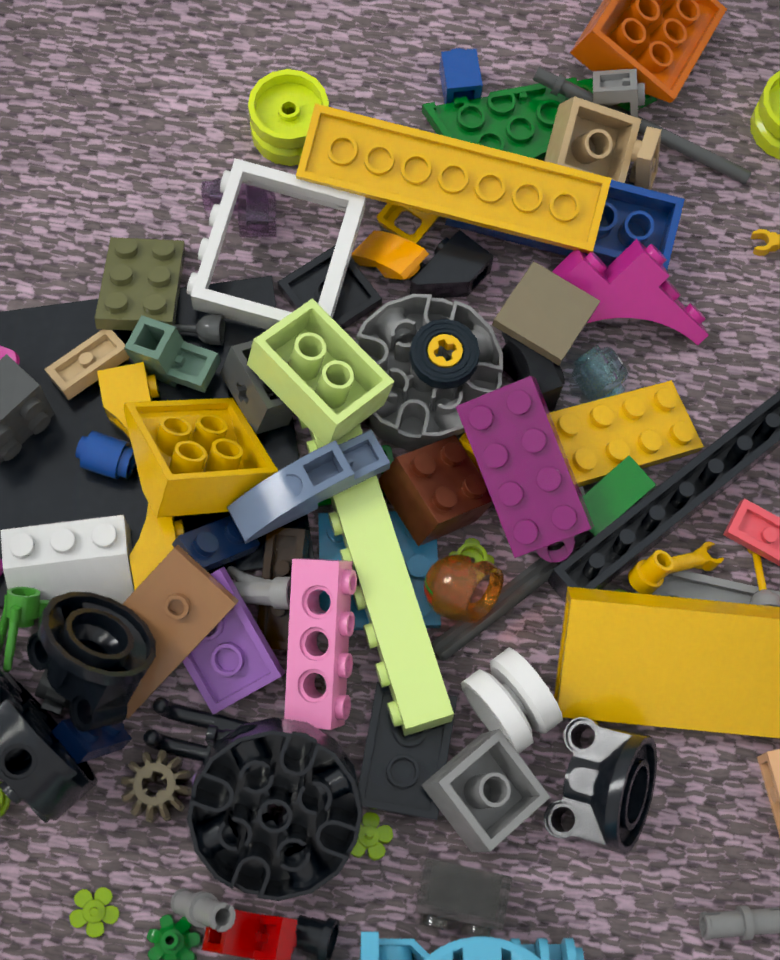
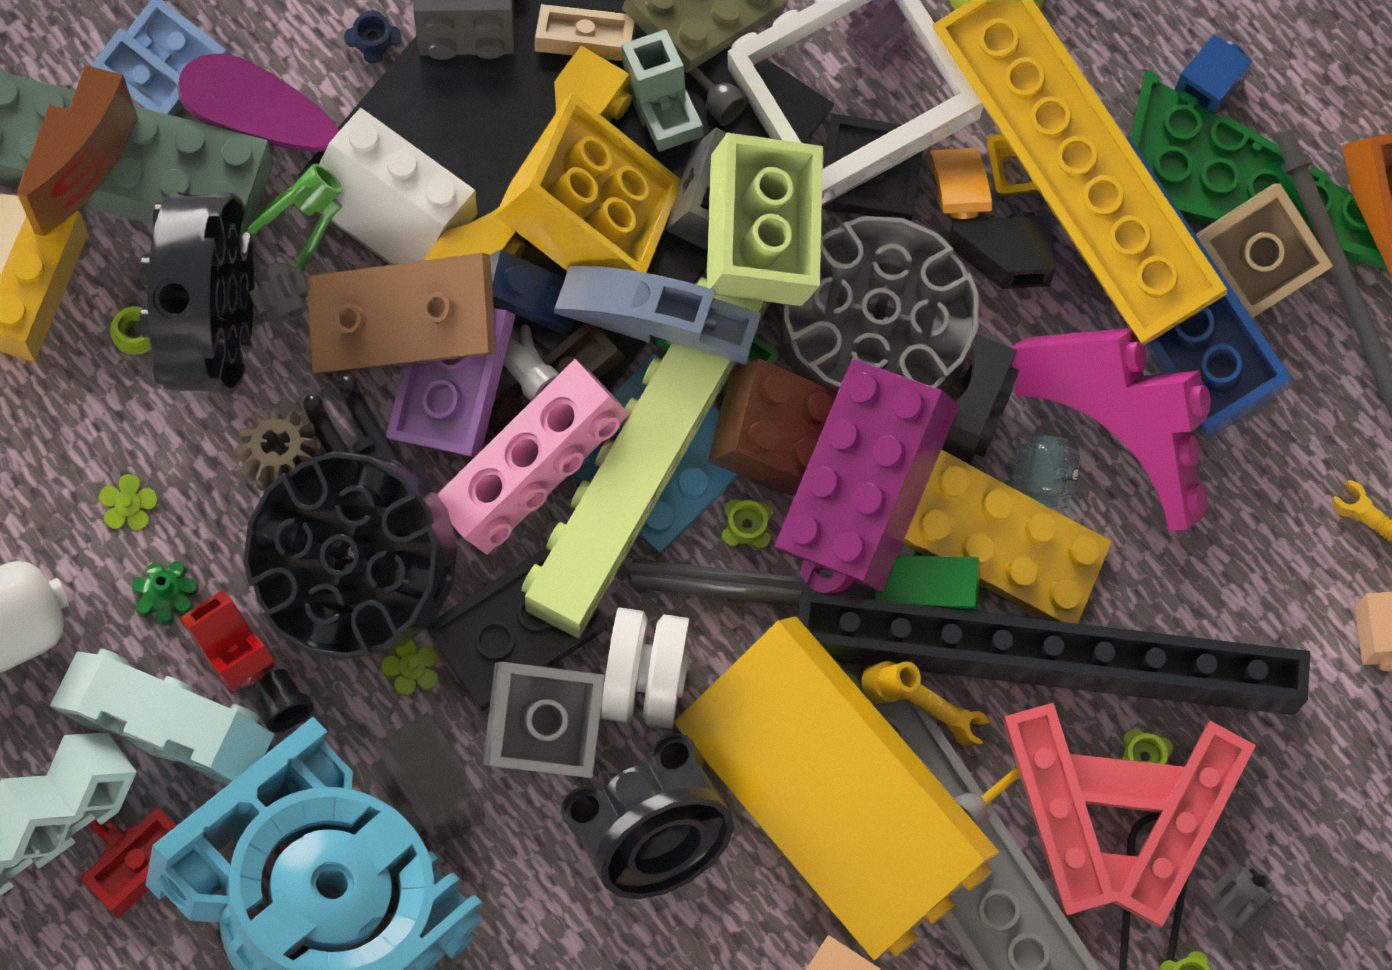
camera: 45 degrees right, 0 degrees up
black piece [27,592,156,732] -> none
dark blue plate [52,718,132,764] -> none
blue brick [75,431,136,480] -> none
light grey pin [170,888,236,932] -> none
black bush [409,319,480,389] -> none
clear orange helmet [424,554,504,623] -> none
dark tan tile [492,261,600,366] -> none
light grey bracket [593,68,645,118] -> none
tan plate [630,126,662,190] -> none

